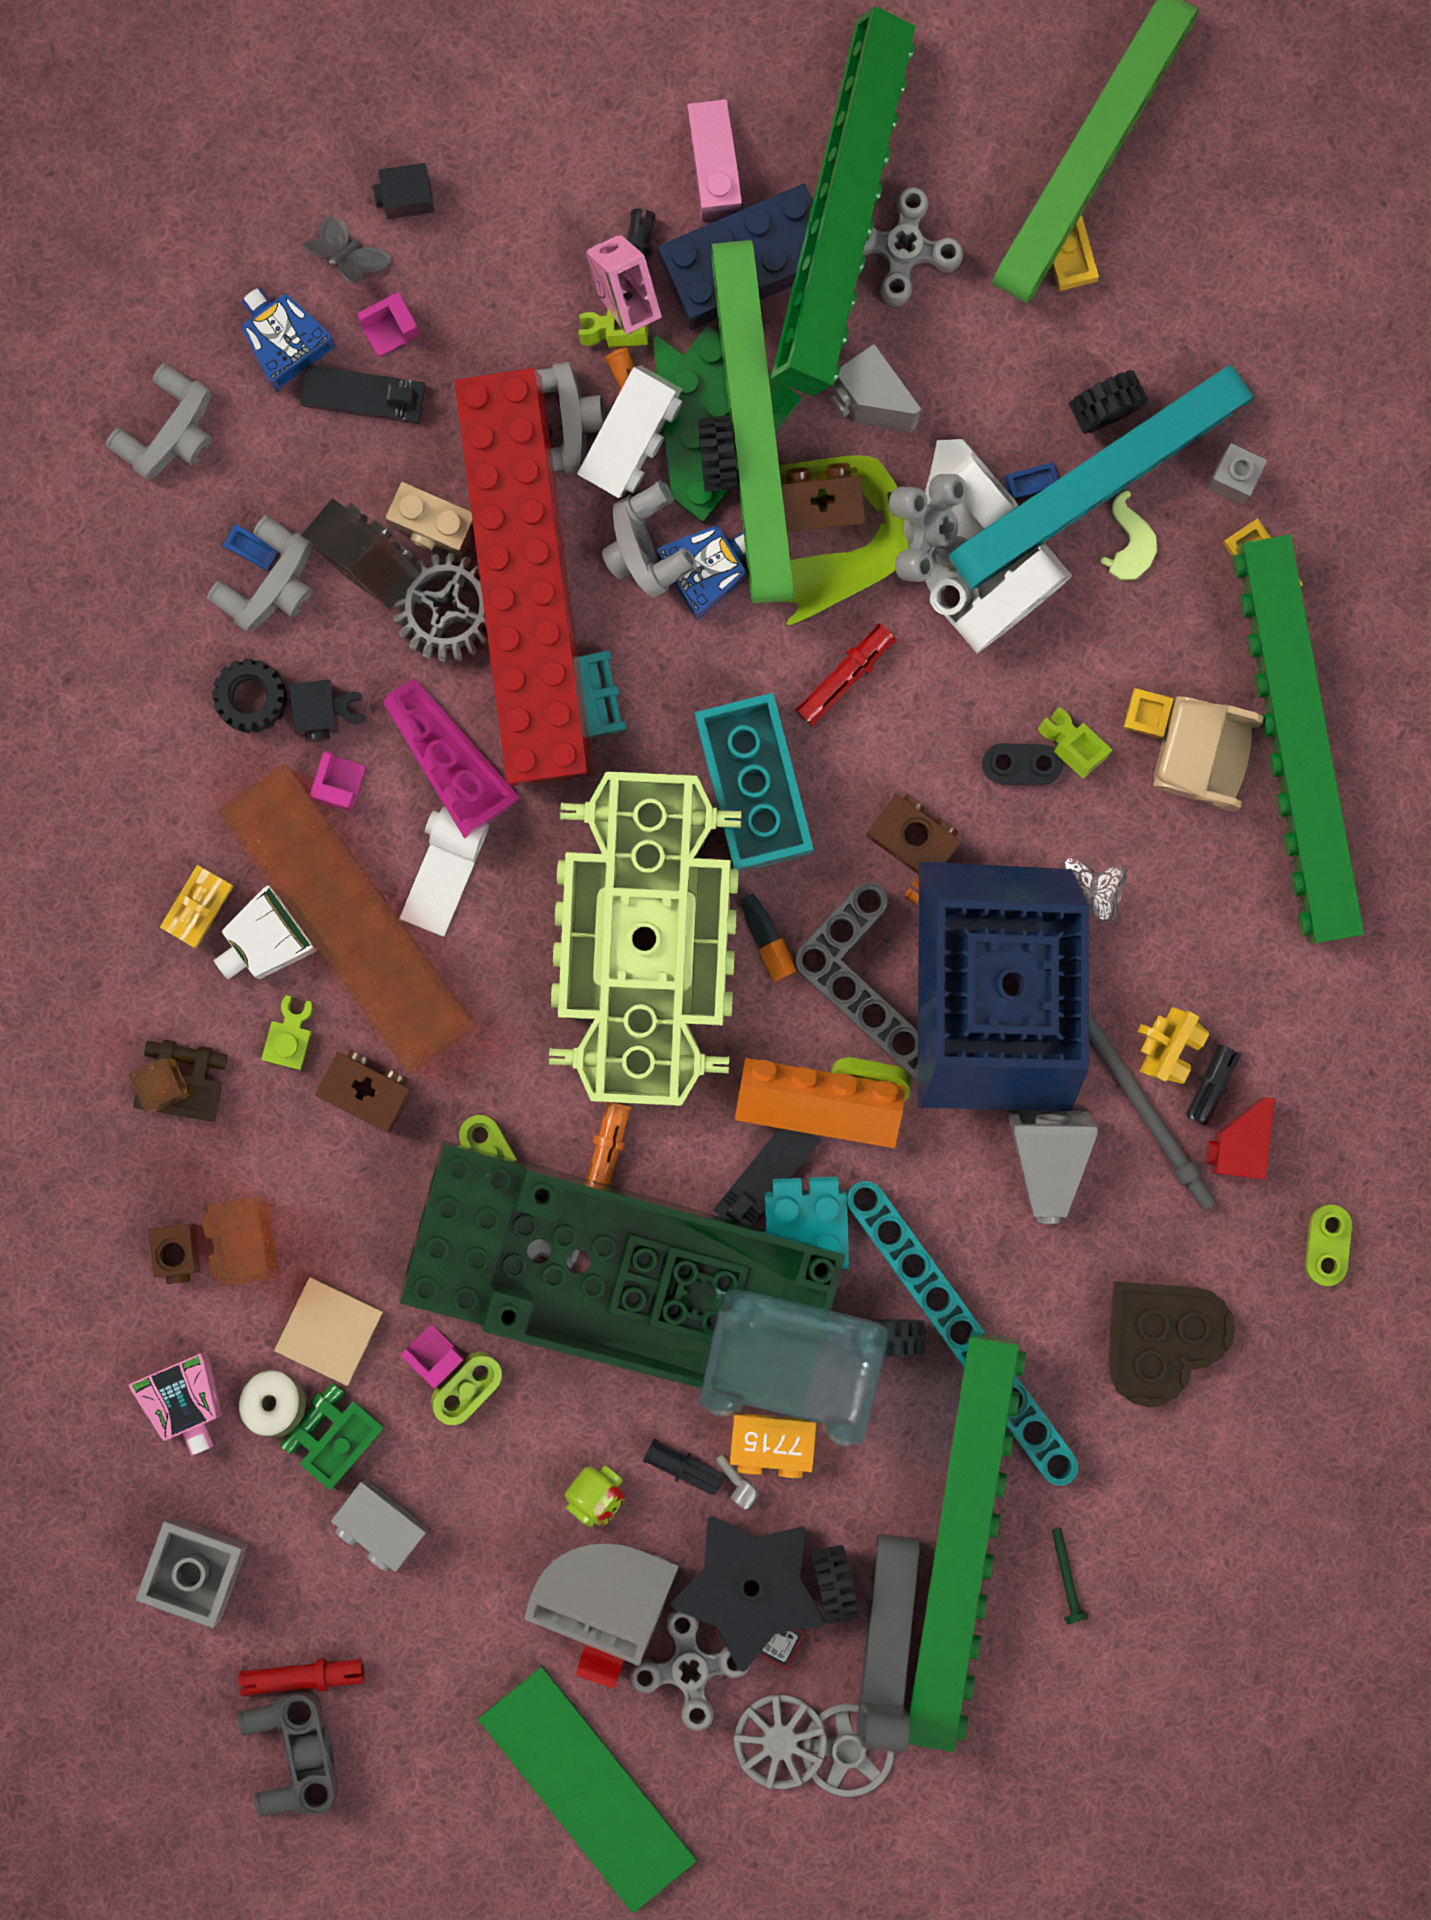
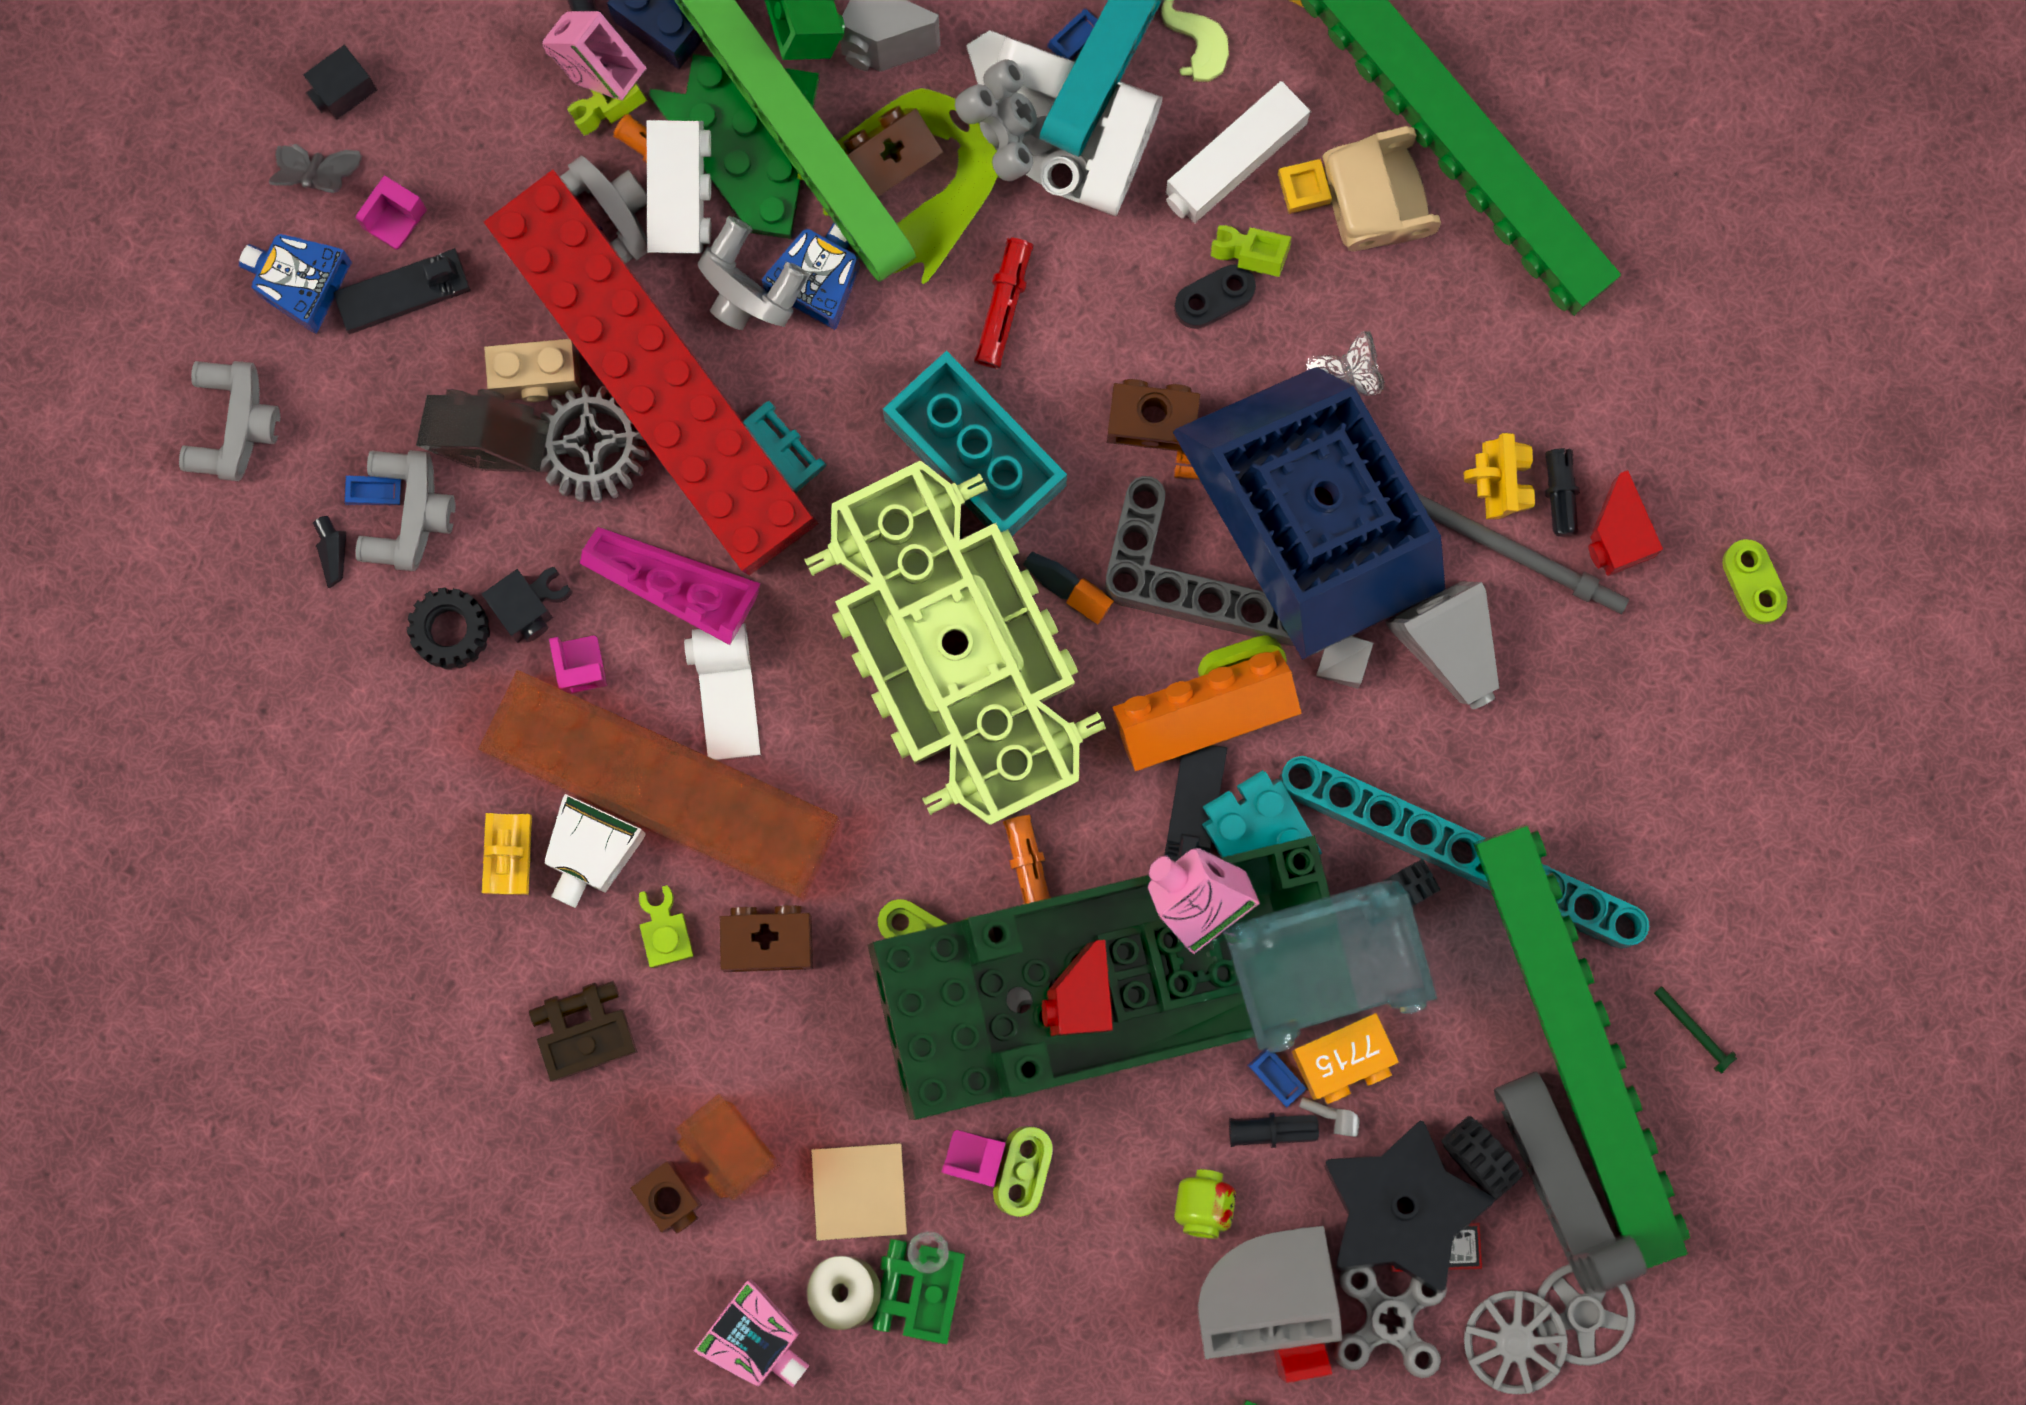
camera: 30 degrees left, 5 degrees down
clear orange brick [128,1057,190,1113] -> none
light grey brick [331,1478,429,1572] -> none
black tyre [698,416,737,492] -> none
dark brown plate [1108,1281,1235,1408] -> none
none -> black bar [313,515,346,588]
none -> clear bush [908,1231,949,1273]
none -> red slope [1042,940,1113,1036]
none -> bright pink torso [1148,848,1259,954]
none -> white brick [1166,81,1310,223]
none -> blue piece [1247,1046,1307,1108]
none -> light grey slope [1316,636,1374,689]

